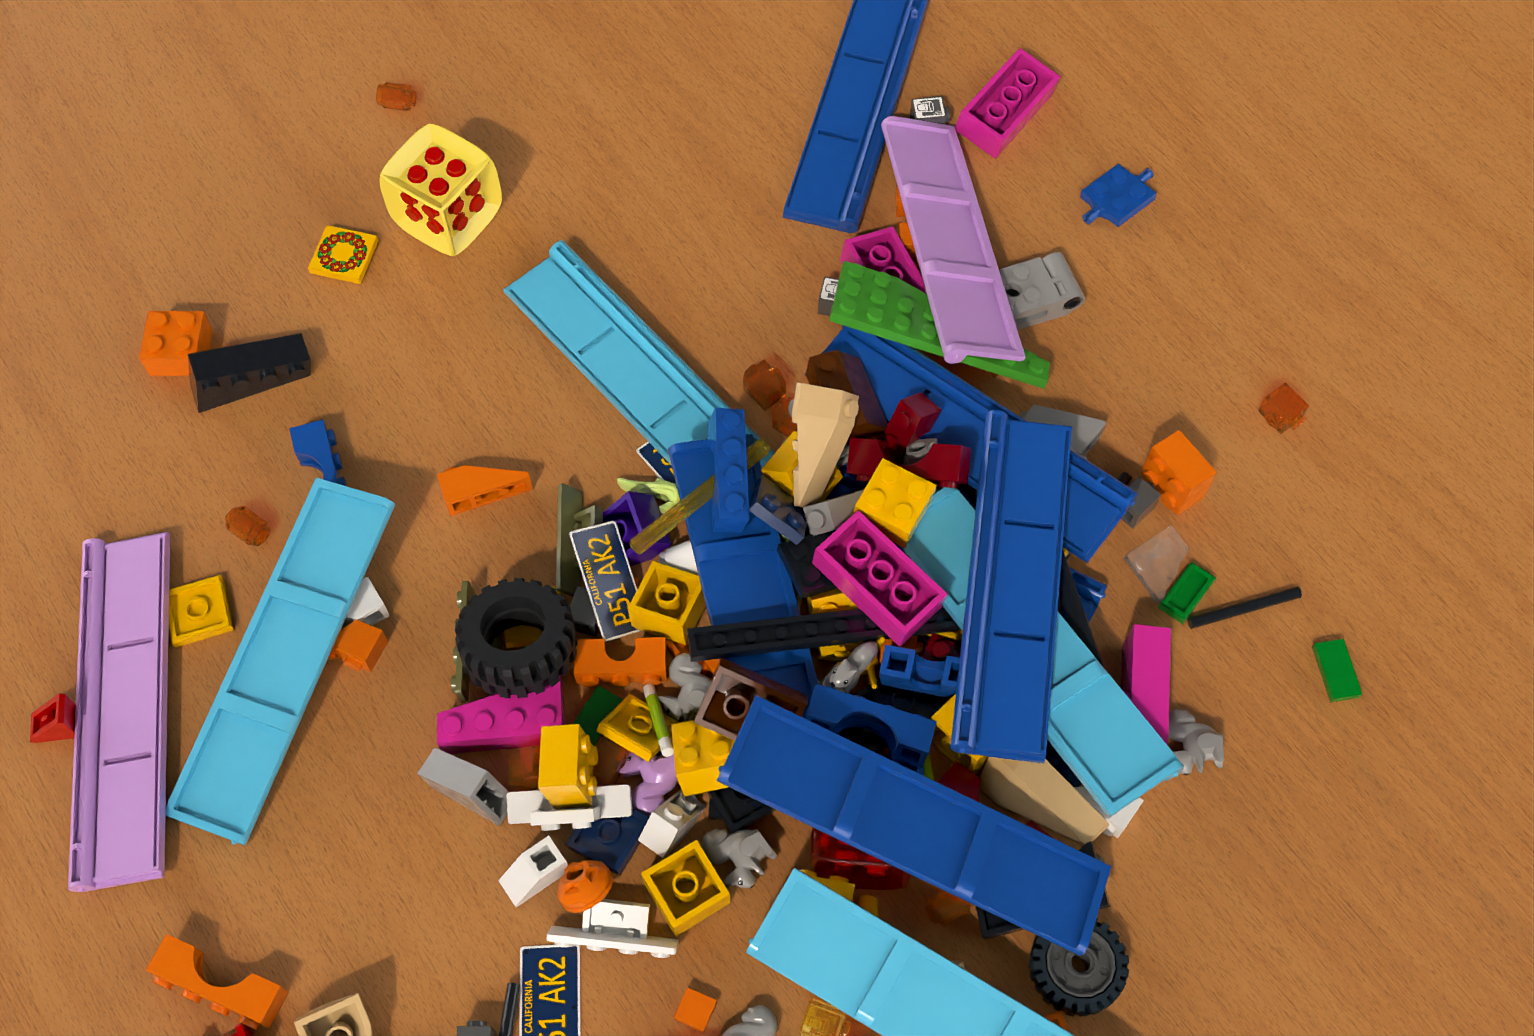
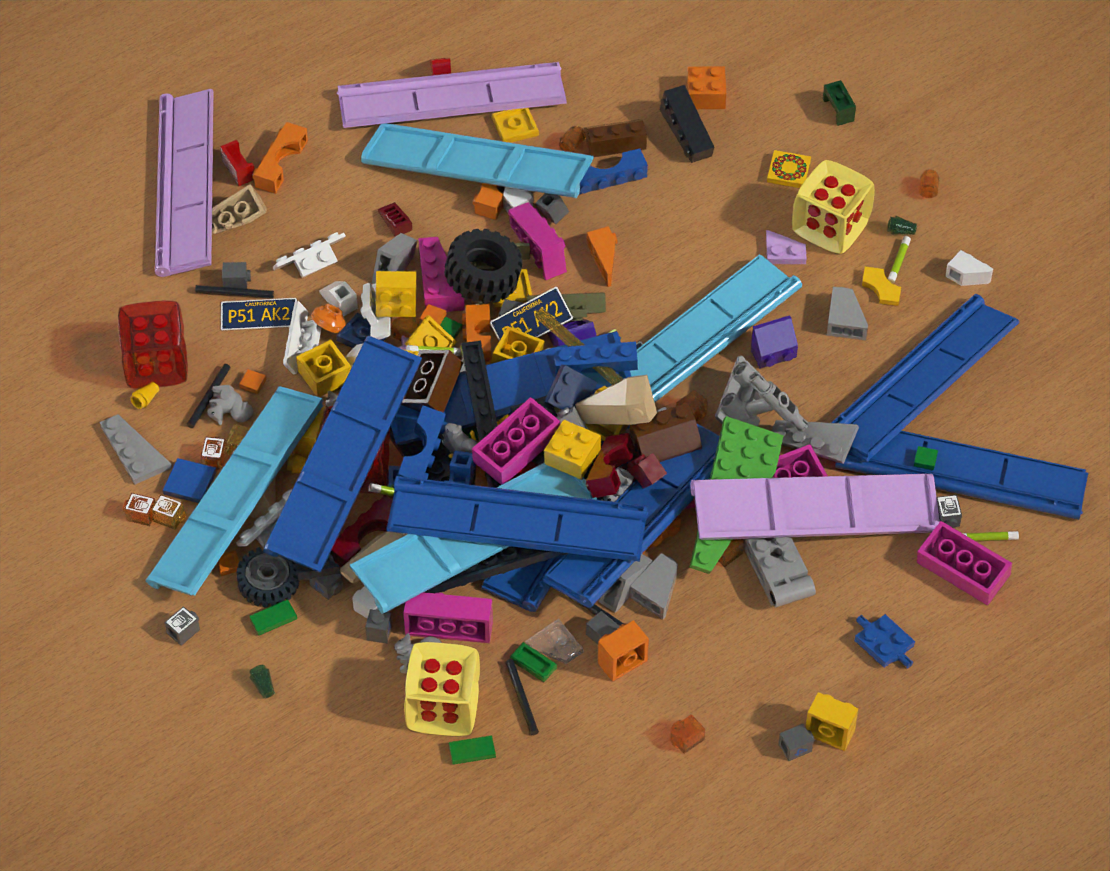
camera: 90 degrees right, 10 degrees down
none -> white bracket [236,489,292,548]
none -> green tile [249,600,297,636]
none -> clear green cone [249,665,275,698]
none -> white bracket [273,232,346,278]
none -> dark grey brick [365,609,392,644]
none -> dark red slope [378,202,412,237]
none -> light yellow piece [404,642,480,736]
none -> orange tile [420,304,446,325]
none -> dark pink wedge [508,202,567,280]
none -> dark grey brick [536,193,569,224]
none -> reddish brown slope [584,119,647,157]
none -> light grey plate [715,355,809,431]
none -> slope [751,315,798,369]
none -> lavender wing [766,230,807,264]
none -> light grey wing [771,420,859,464]
none -> dark grey brick [779,724,815,761]
none -> yellow brick [806,692,858,751]
none -> dark green panel [823,80,856,126]
none -> light grey slope [827,287,868,340]
none -> blue piece [831,294,1019,462]
none -> yellow tile [862,266,901,306]
none -> clear green cone [887,216,917,235]
none -> lime bar [888,236,911,284]
none -> green tile [914,446,938,470]
none -> white slope [946,250,993,286]
none -> lime bar [962,531,1019,541]

